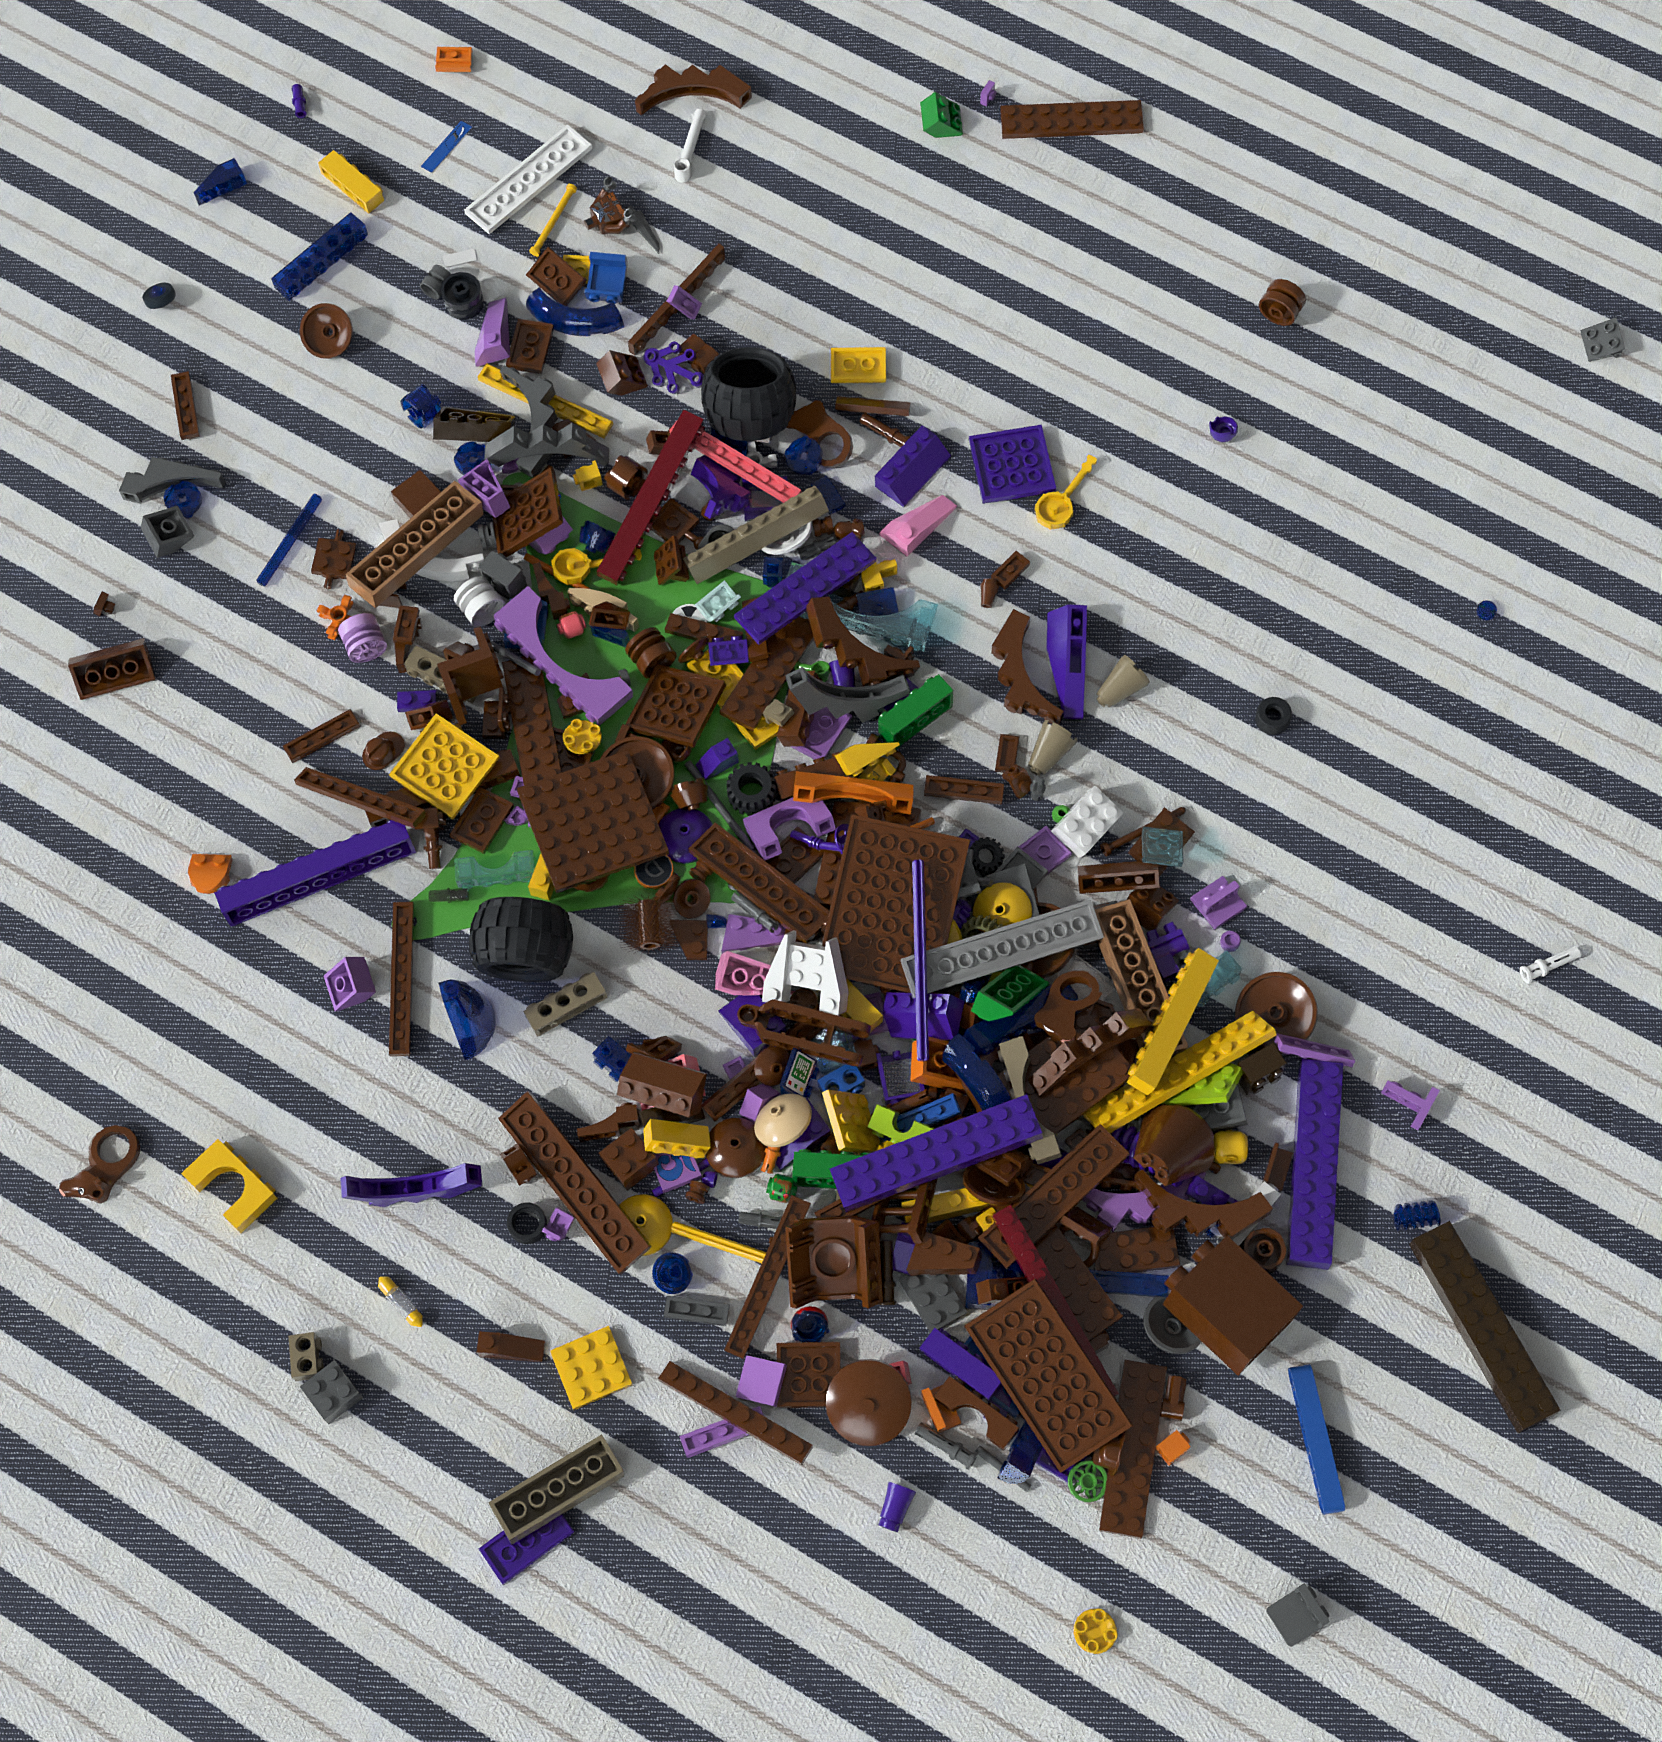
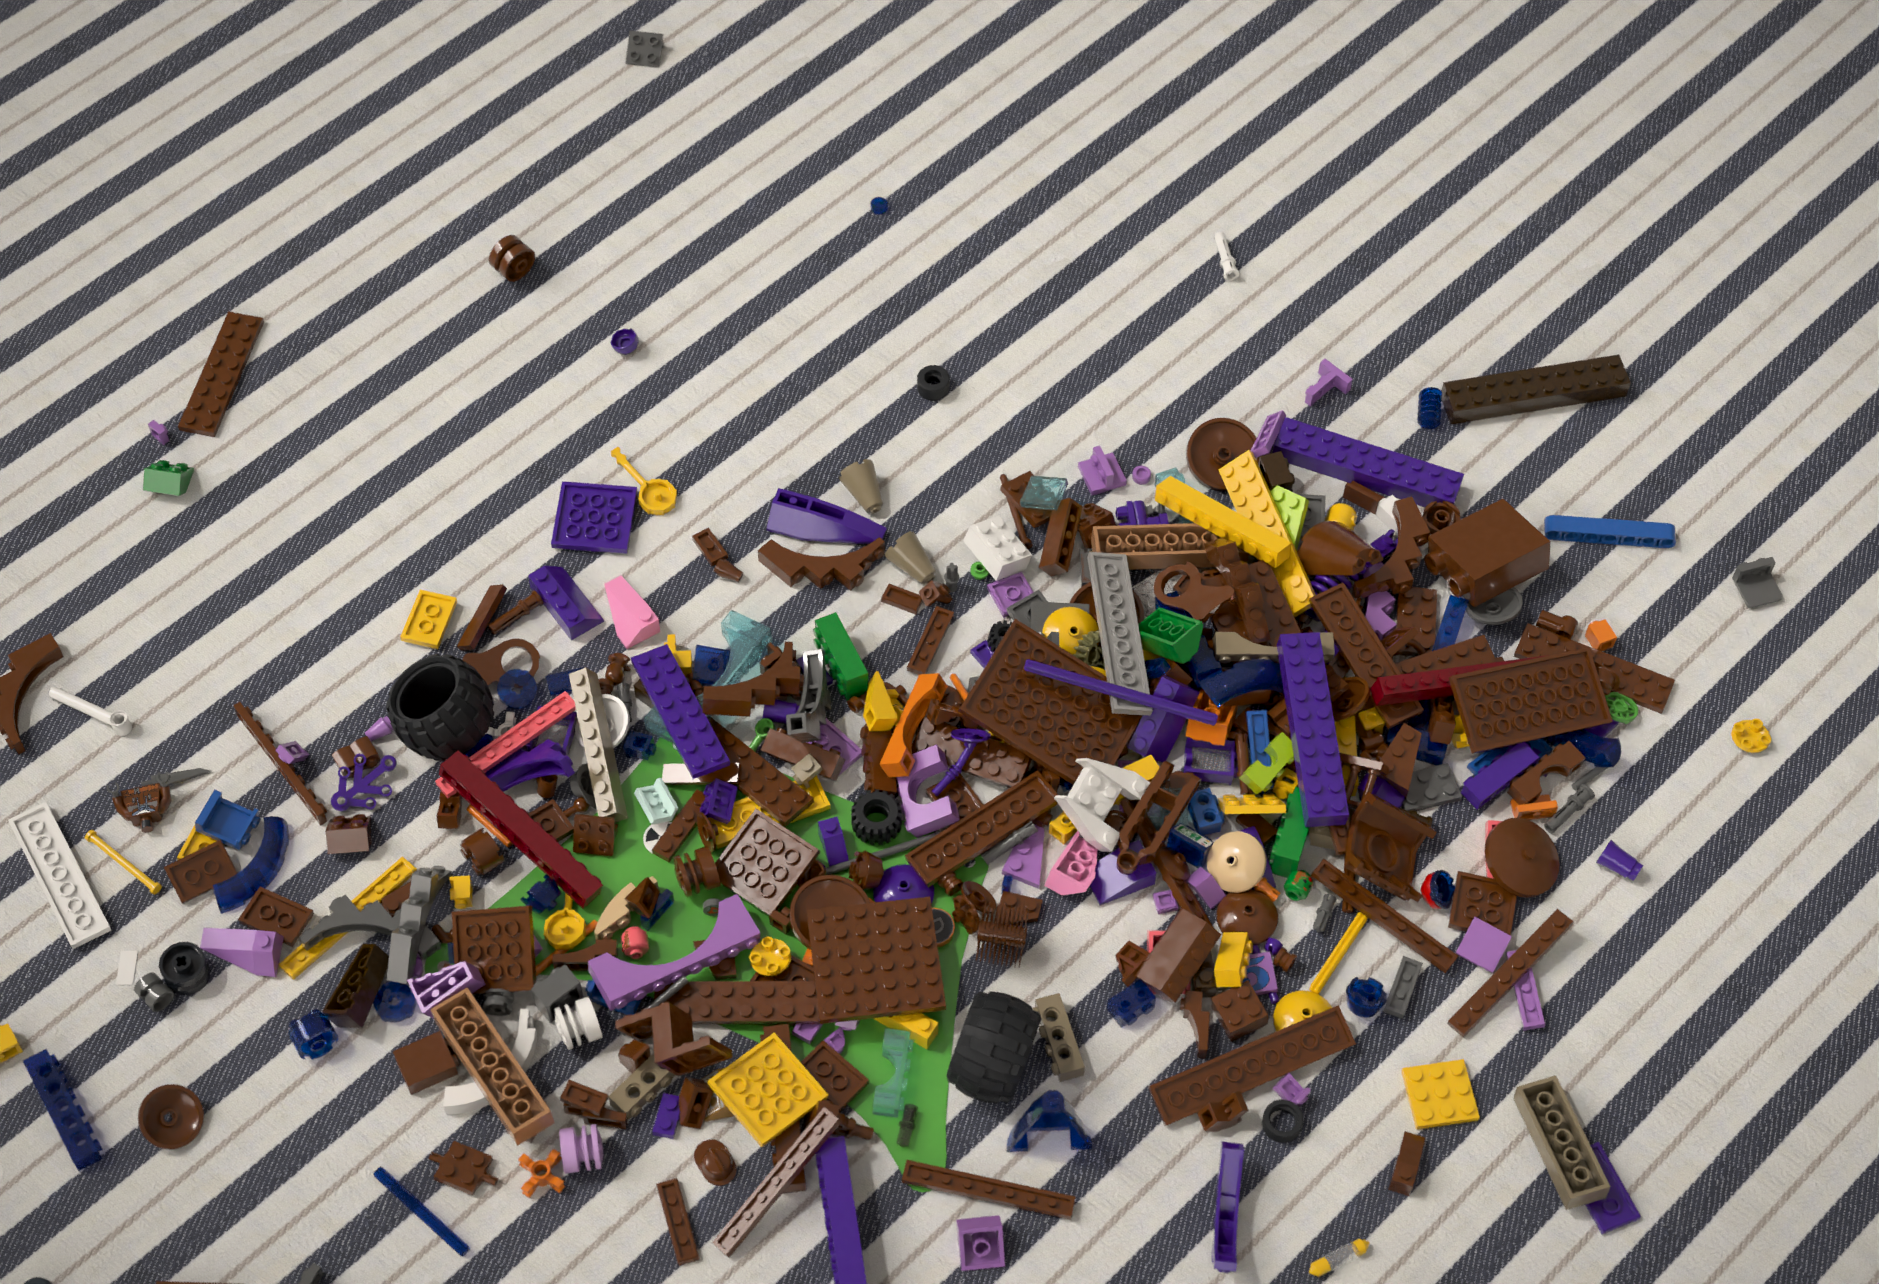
camera: 80 degrees left, 10 degrees down
reddish brown bracket [482,687,511,739] -> none

